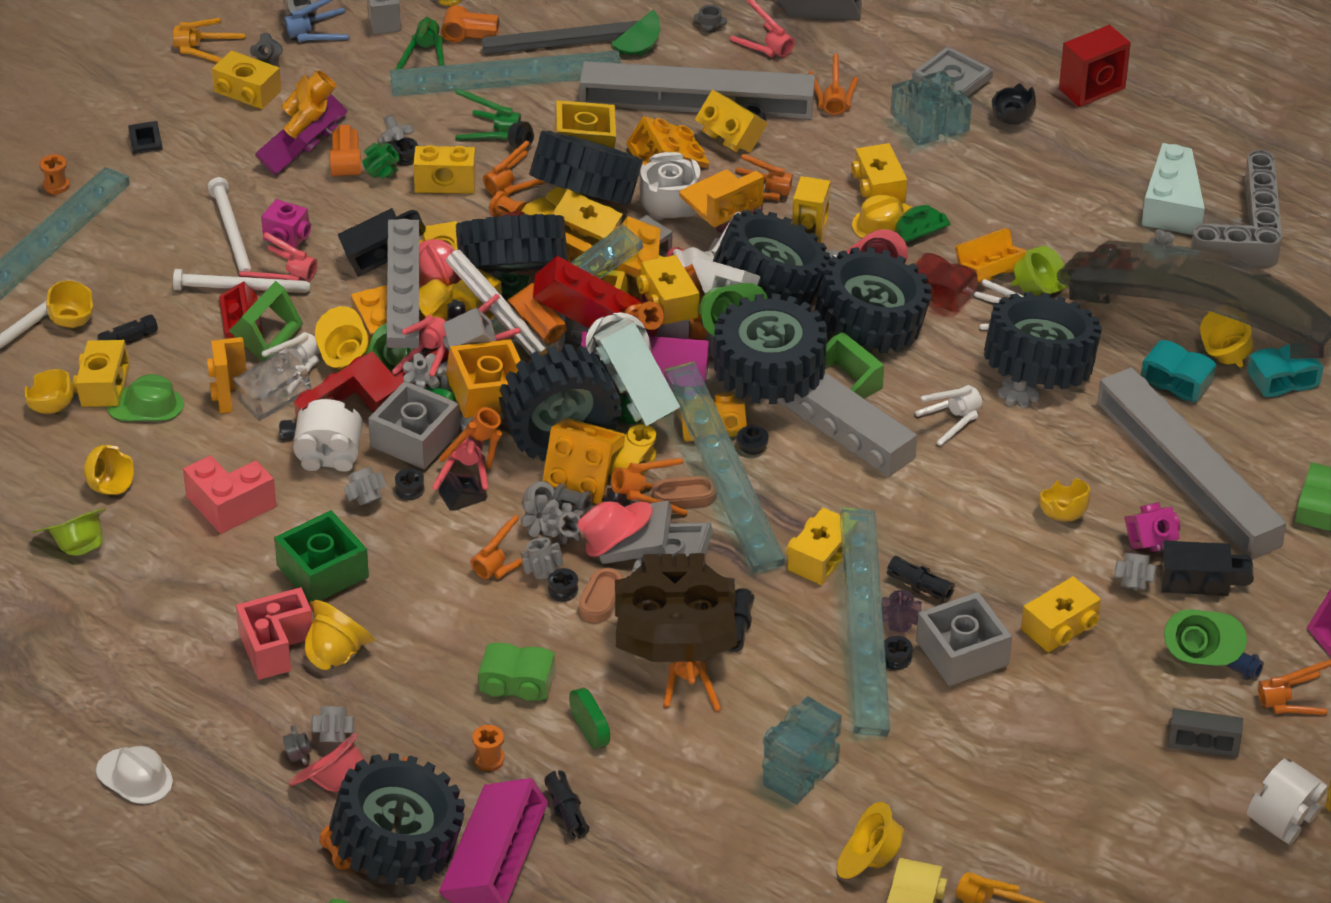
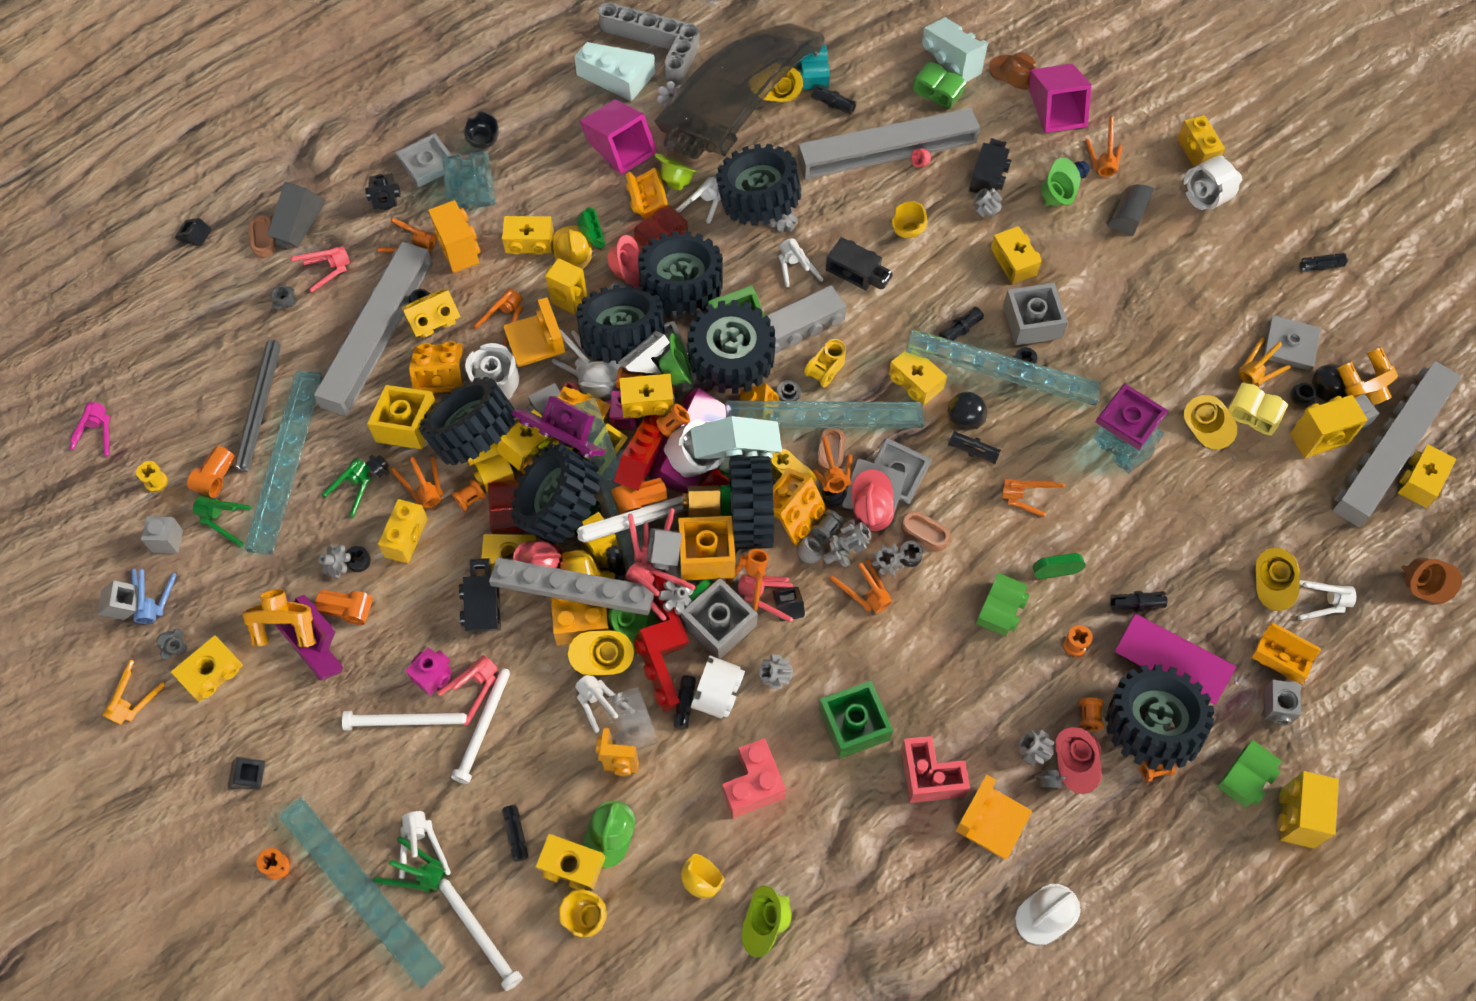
camera: 75 degrees left, 20 degrees up
yellow hair [46,280,94,328] -> none
red slope [219,282,263,339] -> none
bright green tile [229,281,303,363] -> none
yellow piece [305,600,376,670] -> none
green gear [362,142,400,179] -> none
black bush [395,468,425,500] -> none
green tile [611,9,661,56] -> none
dark brown brick [615,553,737,662] -> none
gear [880,590,922,632] -> none
red brick [1059,24,1131,107] -> none
dark pink brick [1124,502,1180,552] -> none
teal brick [1140,340,1217,402] -> none
none -> black brick [365,173,401,210]
none -> green plant [373,836,446,893]
none -> white plant [399,811,450,880]
none -> light orange brick [428,200,481,273]
none -> magenta bracket [512,396,606,458]
none -> dark pink slope [579,99,657,175]
none -> yellow piece [804,339,846,388]
none -> black pin [811,85,857,115]
none -> black brick [826,237,893,291]
none -> coral hinge [911,148,931,167]
none -> black hair [948,392,987,429]
none -> light orange bracket [956,774,1032,860]
none -> magenta tile [1095,383,1169,451]

